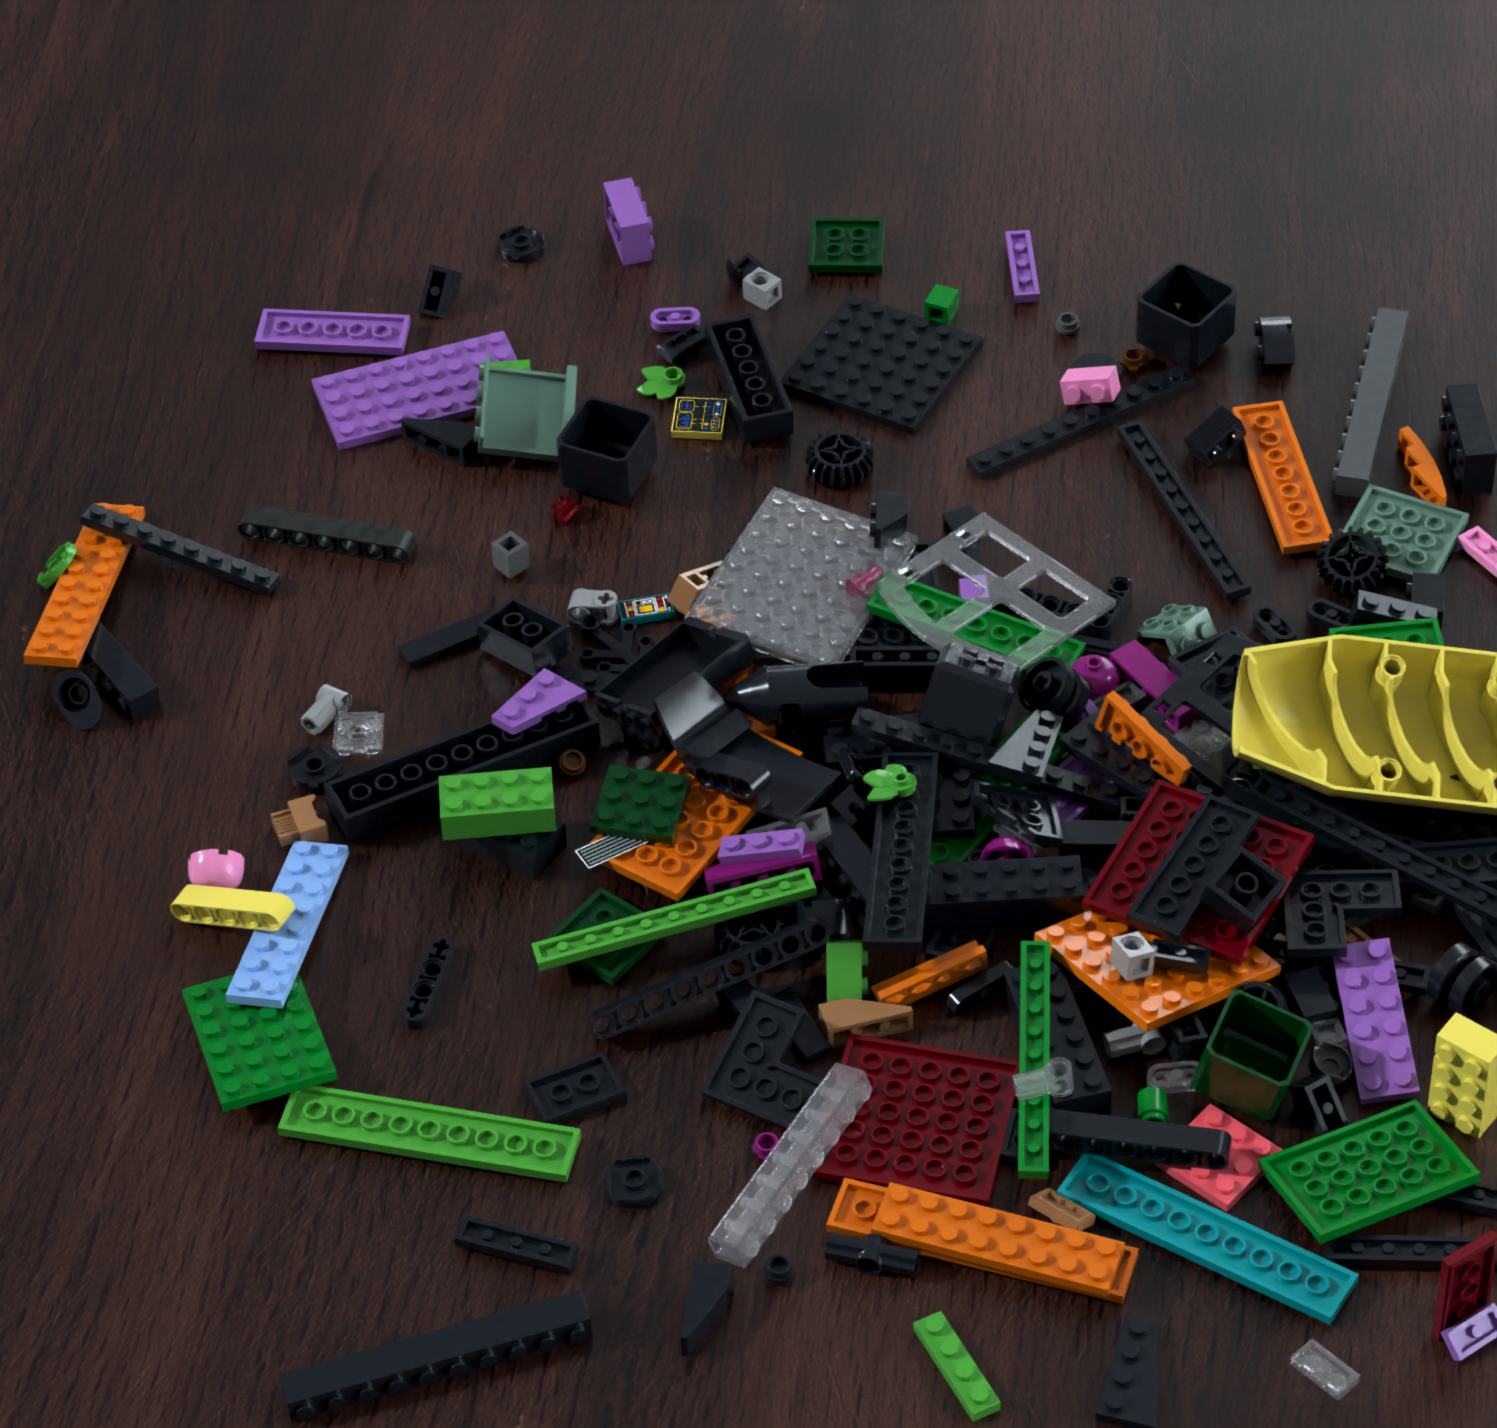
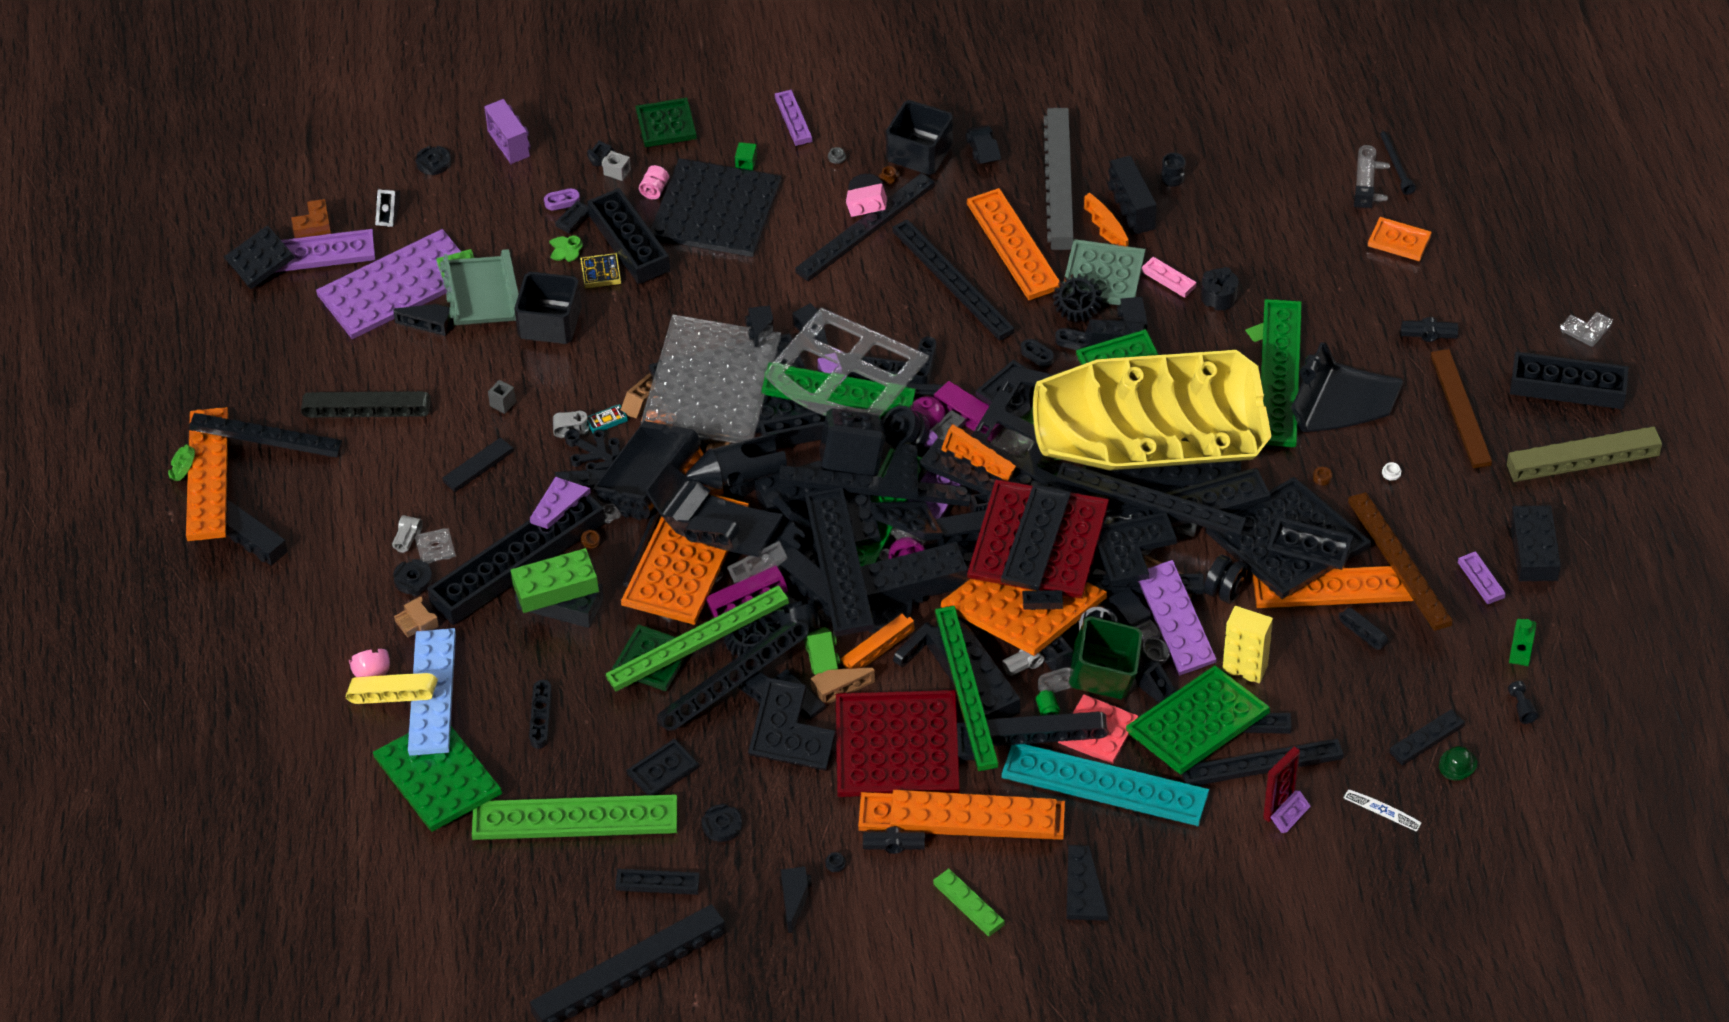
camera: 15 degrees left, 5 degrees up
black piece [51,669,103,730] -> none
black brick [475,596,574,677] -> none
dark red plate [550,495,580,526] -> none
sticker [575,836,649,869] -> none
dark green plate [589,764,692,845] -> none
clear brick [708,1062,873,1268] -> none
medium lavender plate [718,828,806,865] -> none
magenta plate [752,1132,782,1160] -> none
black gear [805,429,875,489] -> none
clear pink pin [845,564,883,598] -> none
bright green plate [863,764,917,801] -> none
clear piece [1012,1057,1074,1101] -> none
medium nougat plate [1028,1188,1096,1231] -> none
light grey brick [1110,931,1155,981] -> none
sand green bracket [1137,604,1217,655] -> none
black brick [1184,405,1247,467] -> none
black brick [1200,845,1287,935] -> none
clear plate [1290,1339,1360,1401] -> none
none -> black plate [224,225,295,290]
none -> dark orange brick [291,199,331,238]
none -> bright pink wheel [639,165,669,199]

